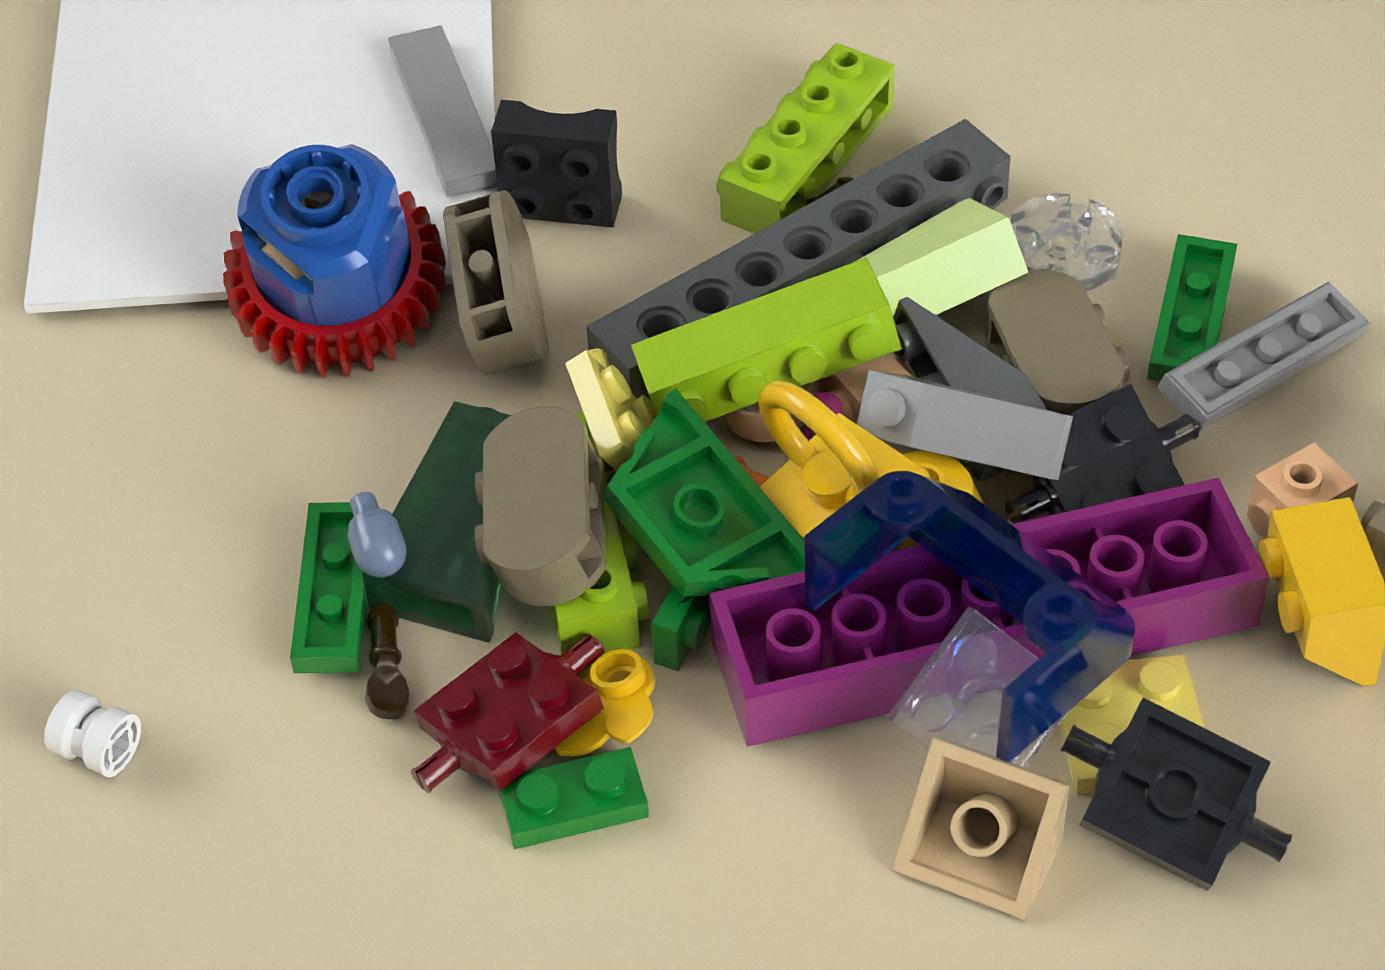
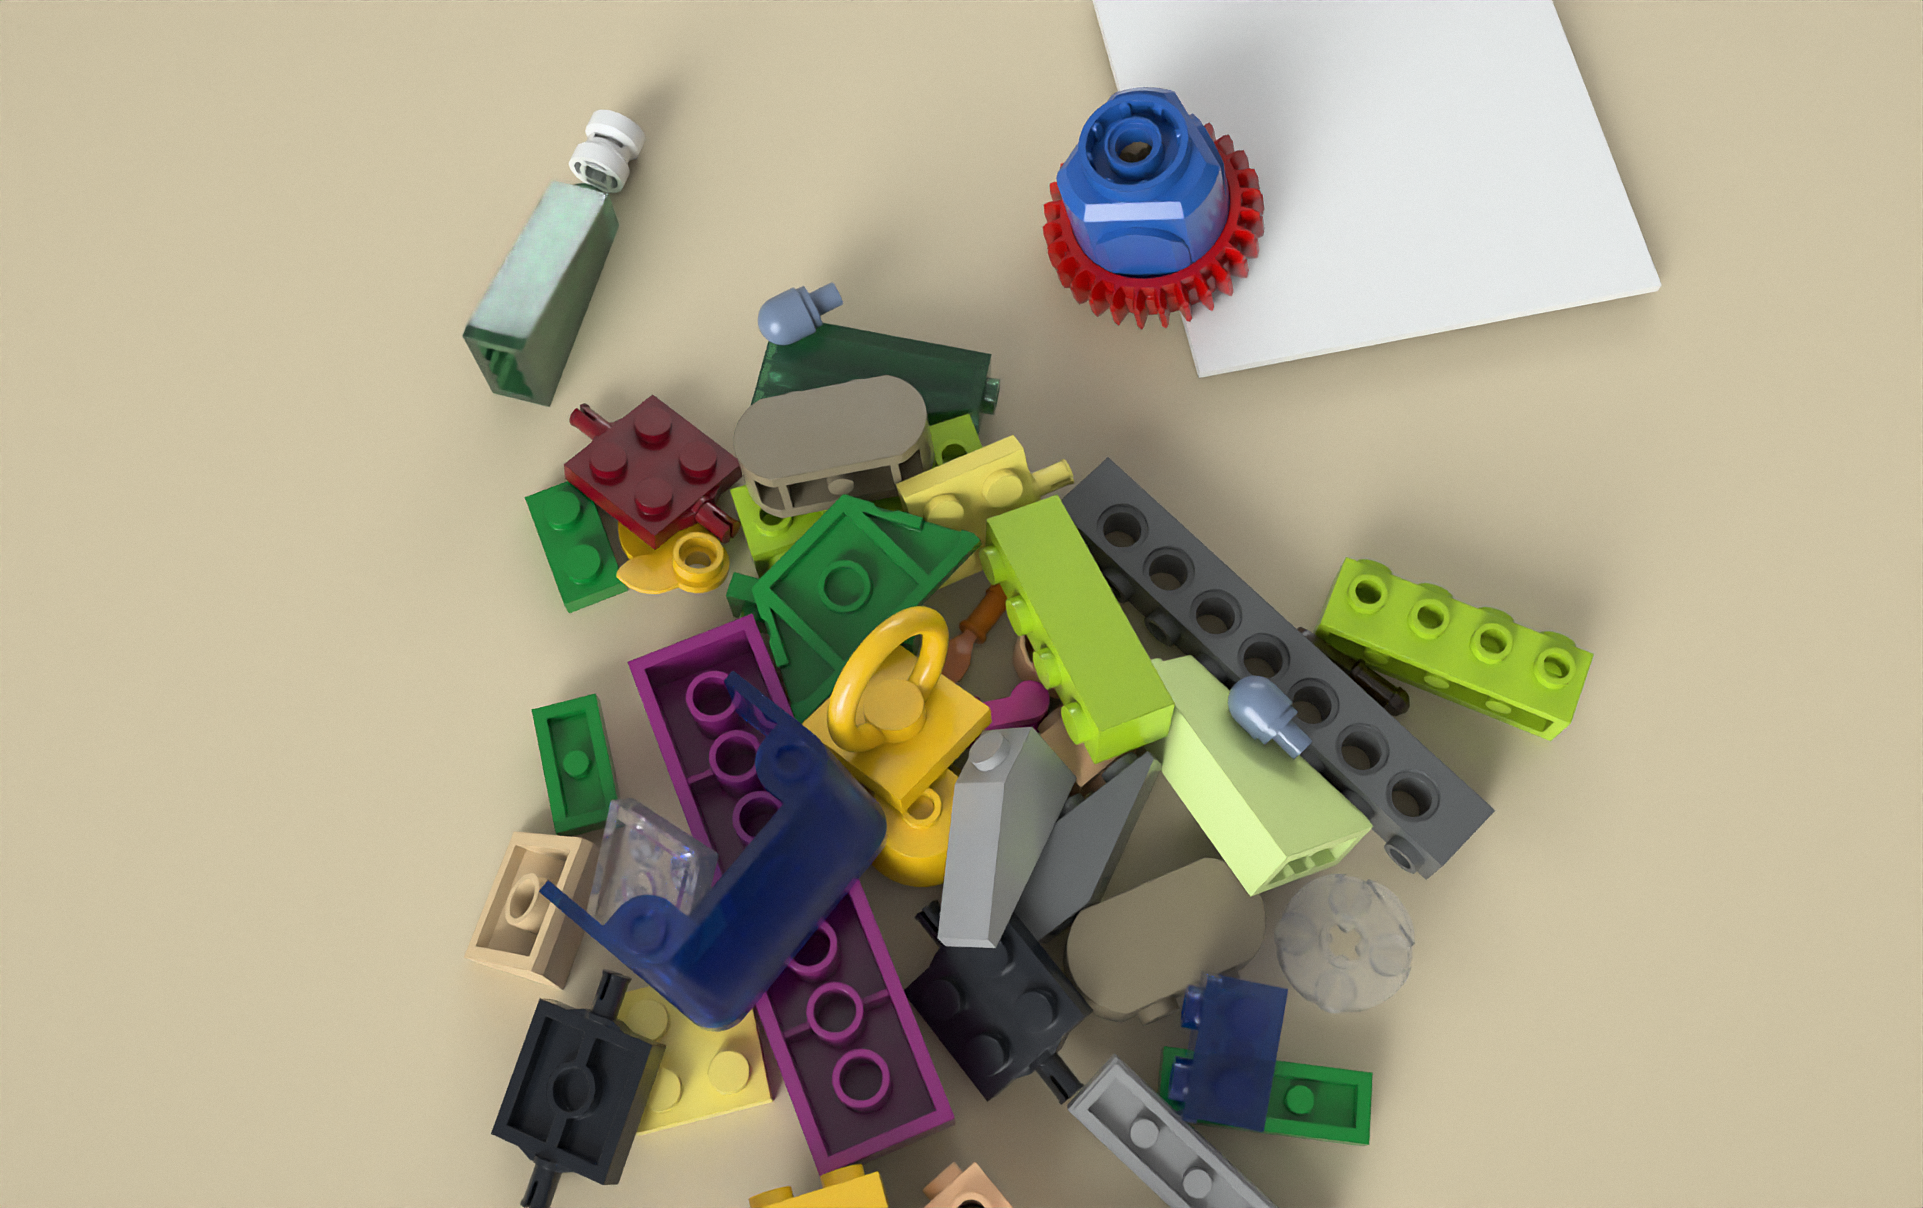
camera: 80 degrees right, 20 degrees up
green plate [290,502,370,674] -> none
dark brown piece [365,603,409,720] -> none
light grey tile [388,25,497,197] -> none
dark tan brick [443,190,548,375] -> none
black brick [491,99,622,228] -> none
none -> clear green slope [462,180,619,407]
none -> green plate [531,693,626,837]
none -> clear blue bracket [1167,971,1288,1133]
none -> sand blue cylinder [1228,676,1313,760]

